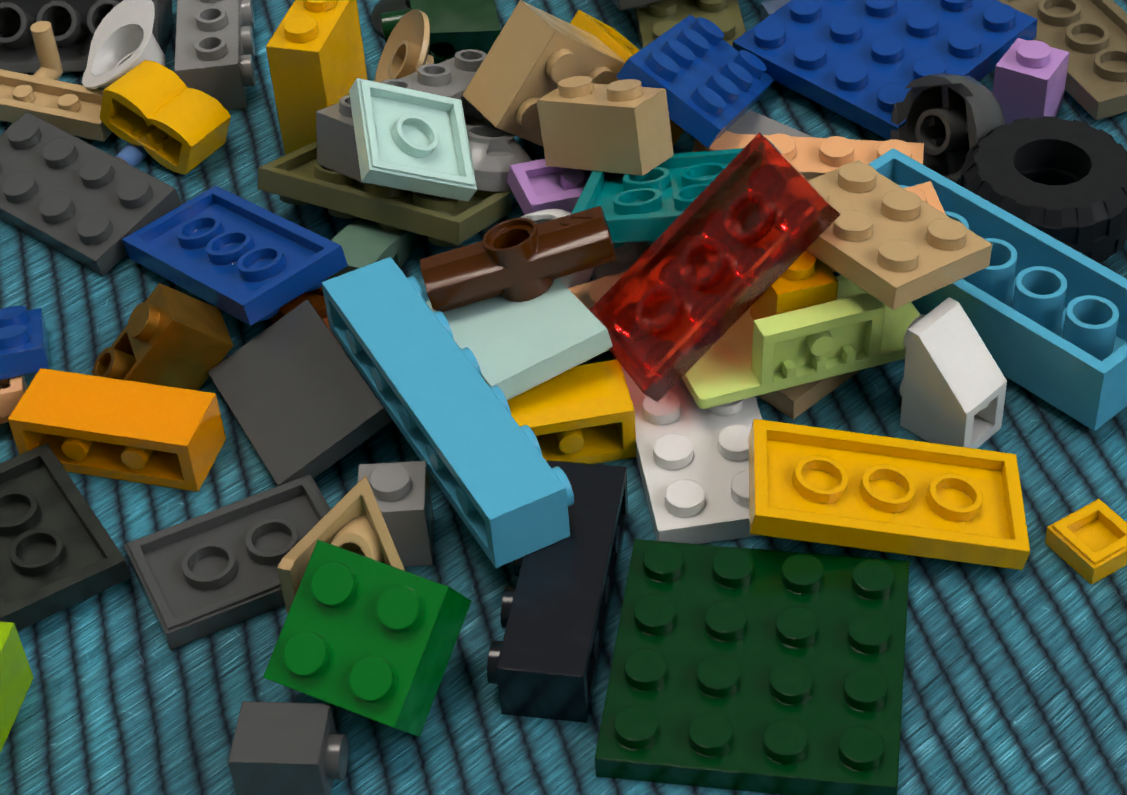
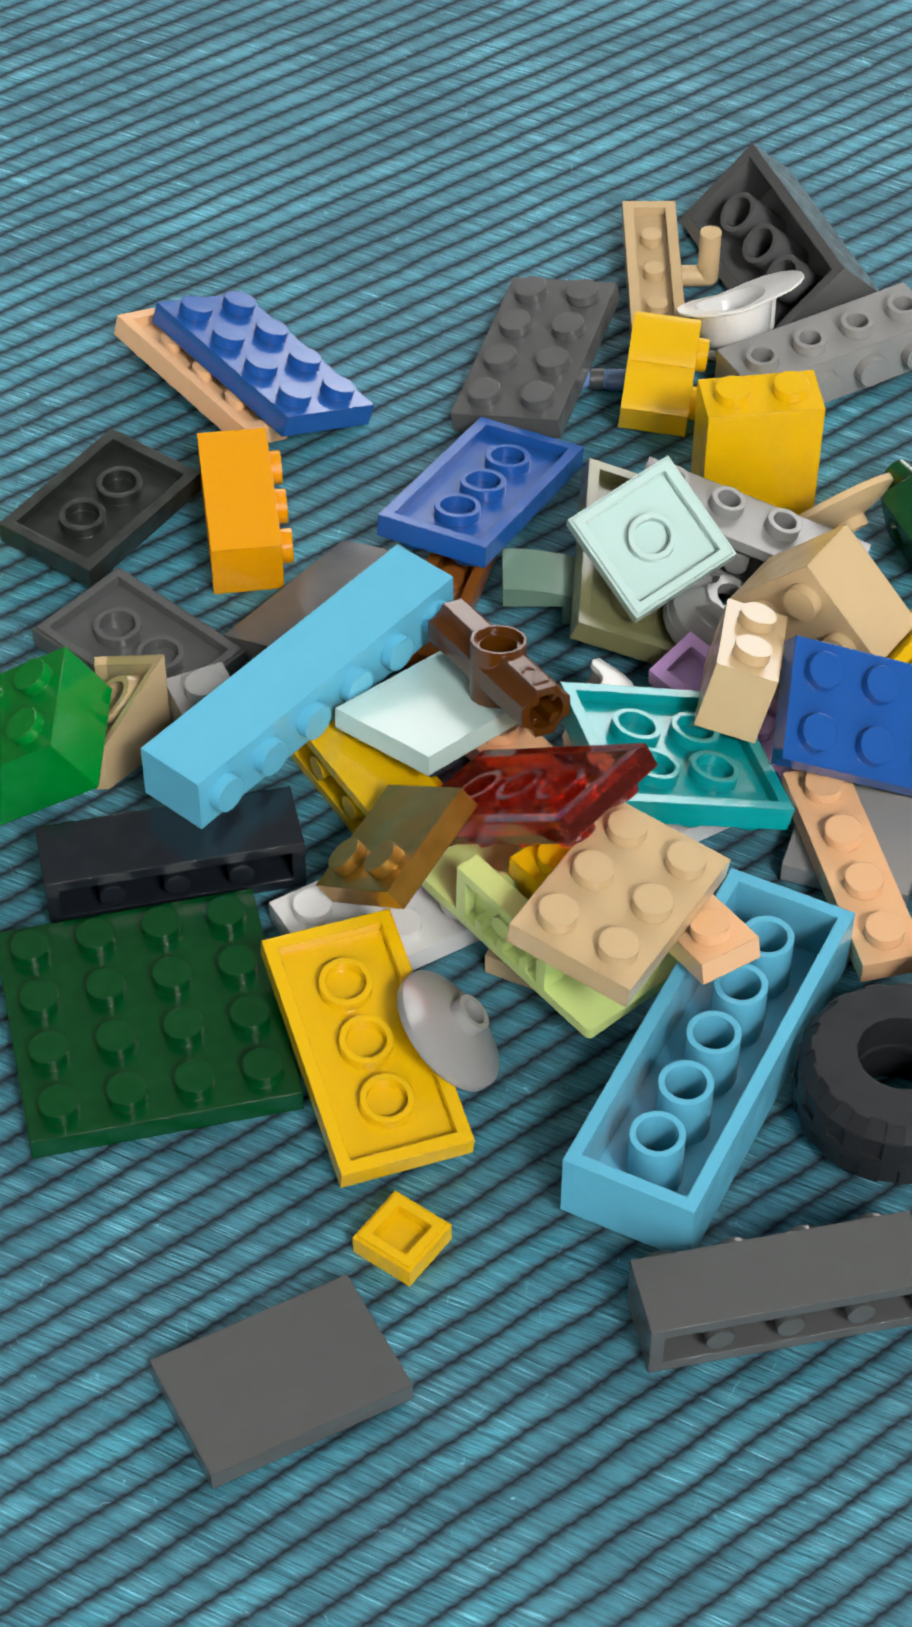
camera: 65 degrees right, 5 degrees up
pearl gold slope [91,283,234,390] -> none
white slope [900,297,1007,449] -> none
none -> pearl gold plate [316,785,478,909]
none -> light grey dish [397,970,499,1092]

